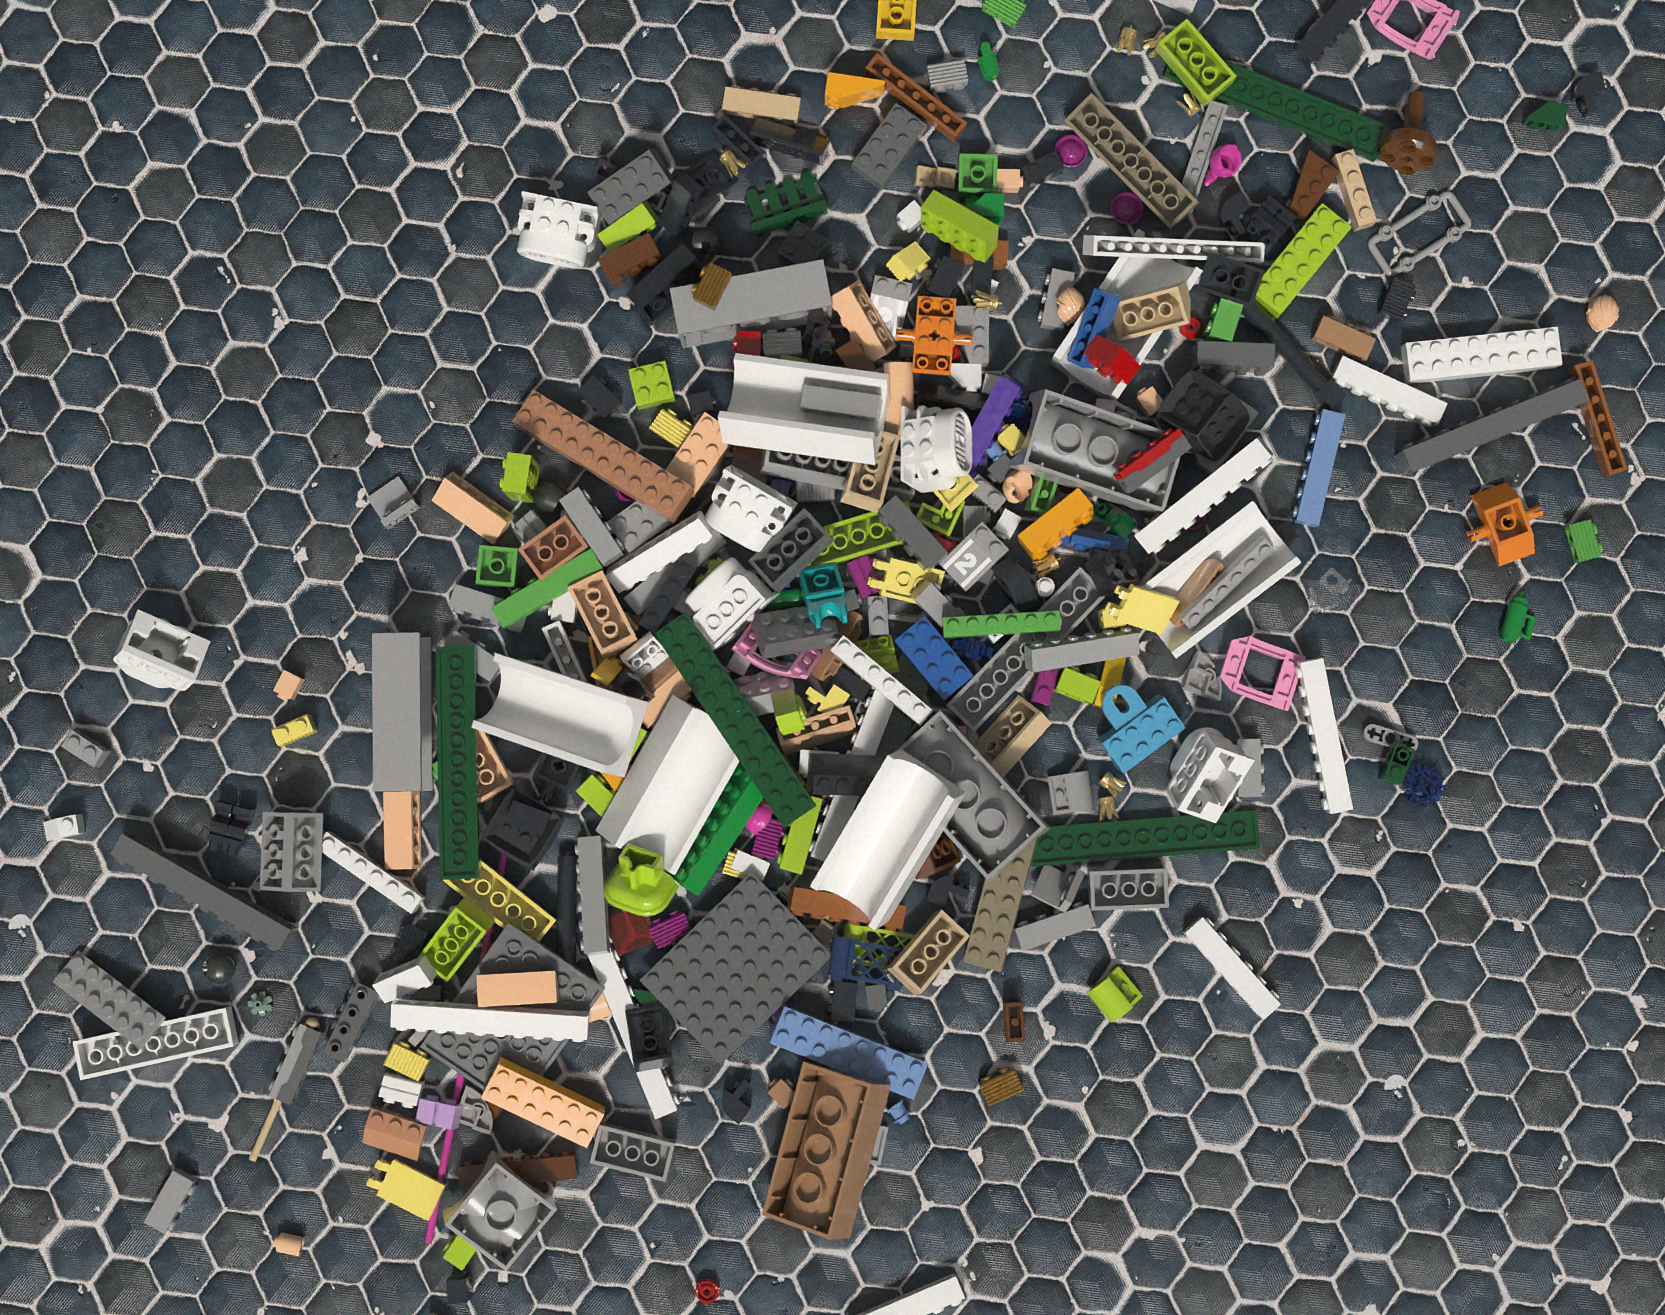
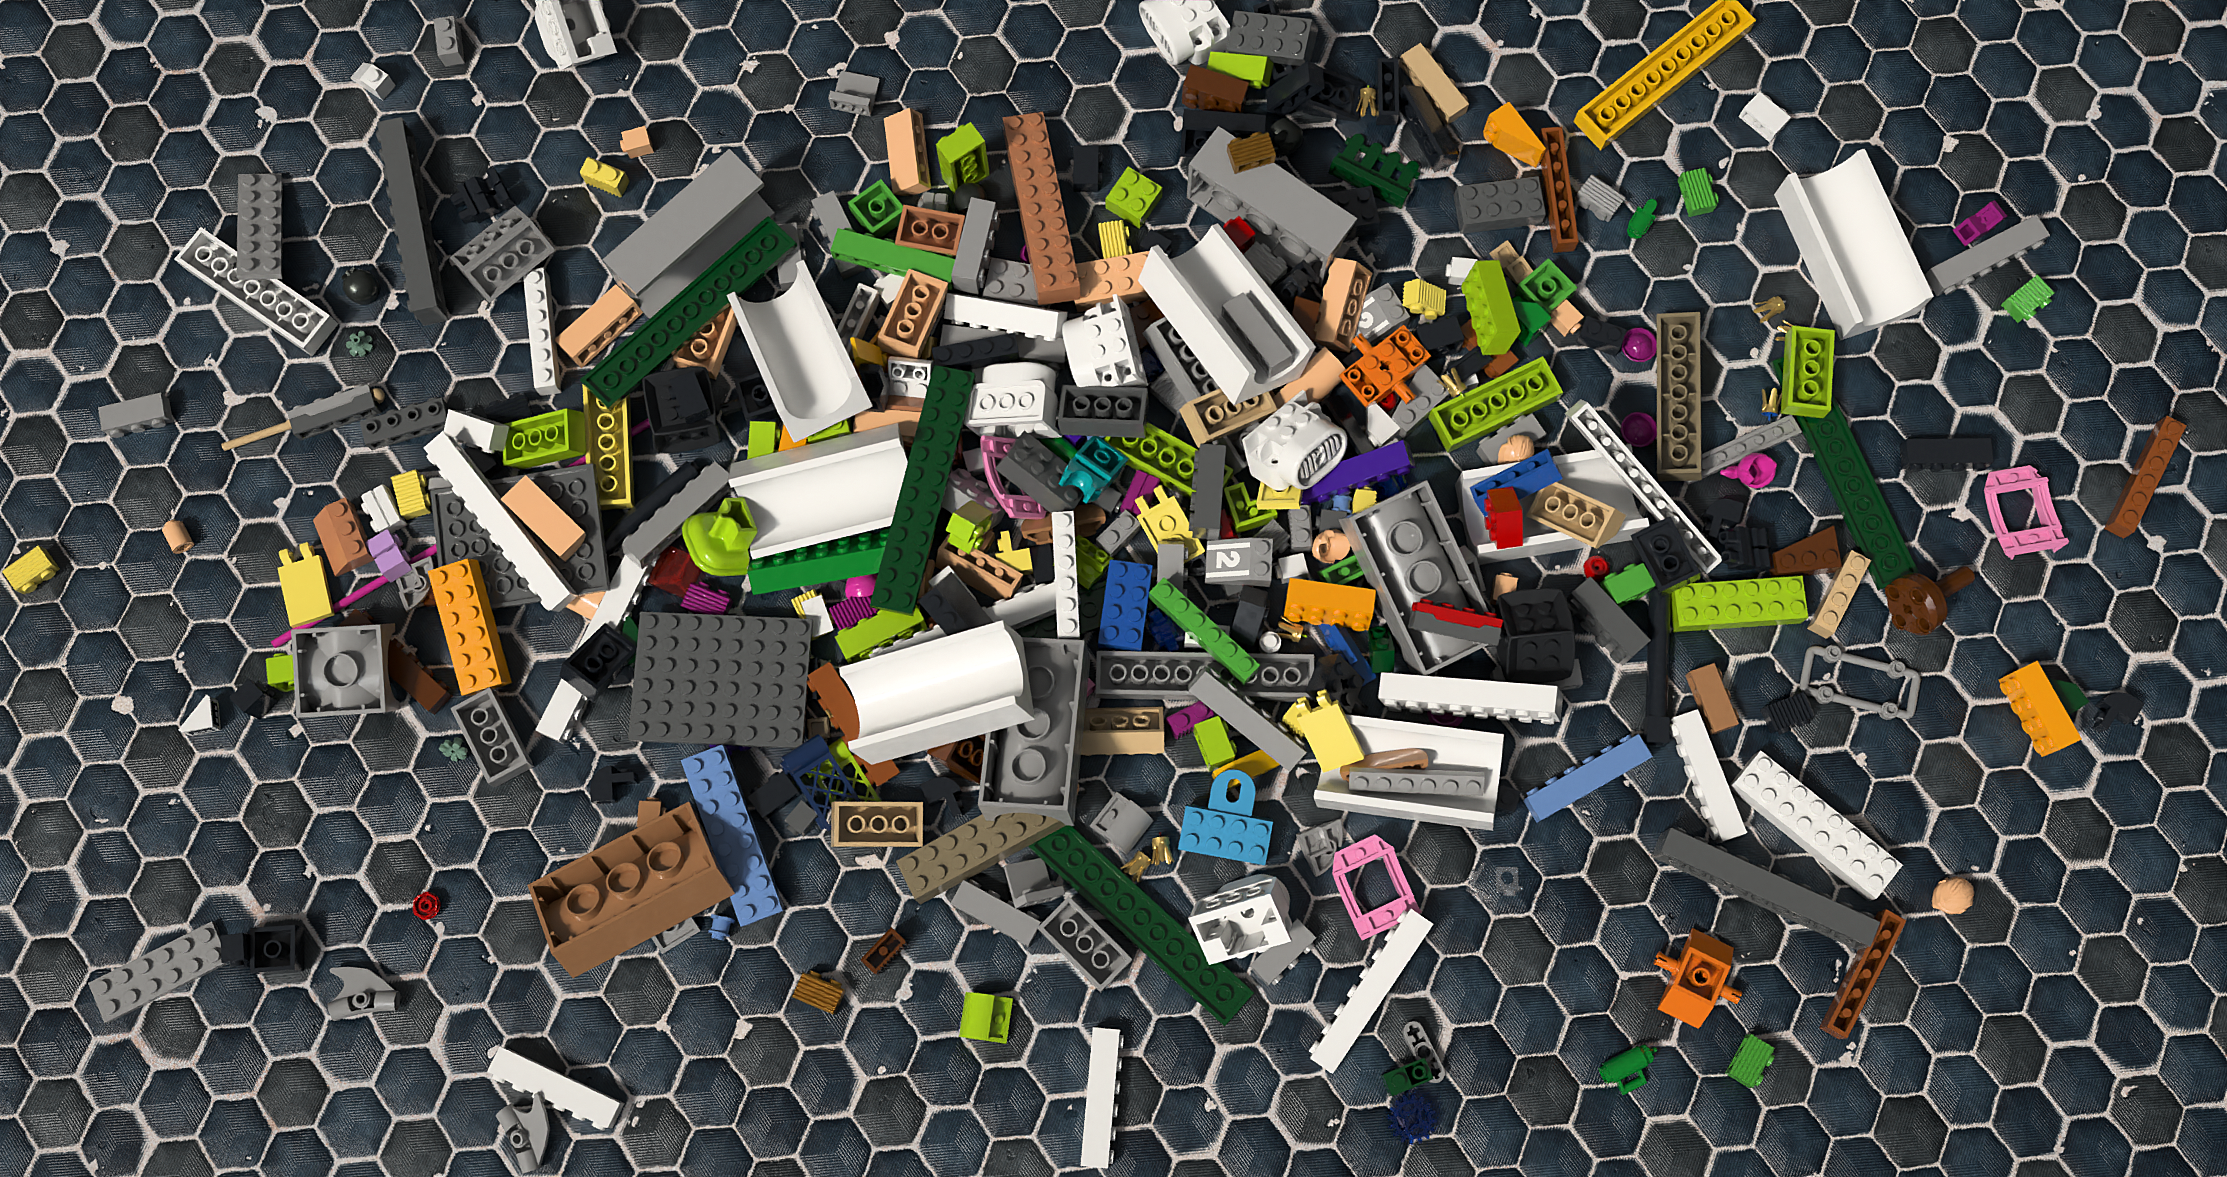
camera: 50 degrees right, 10 degrees down
none -> sand green plant [439,737,468,762]
none -> lime brick [1428,356,1563,453]
none -> light orange brick [1999,661,2082,757]

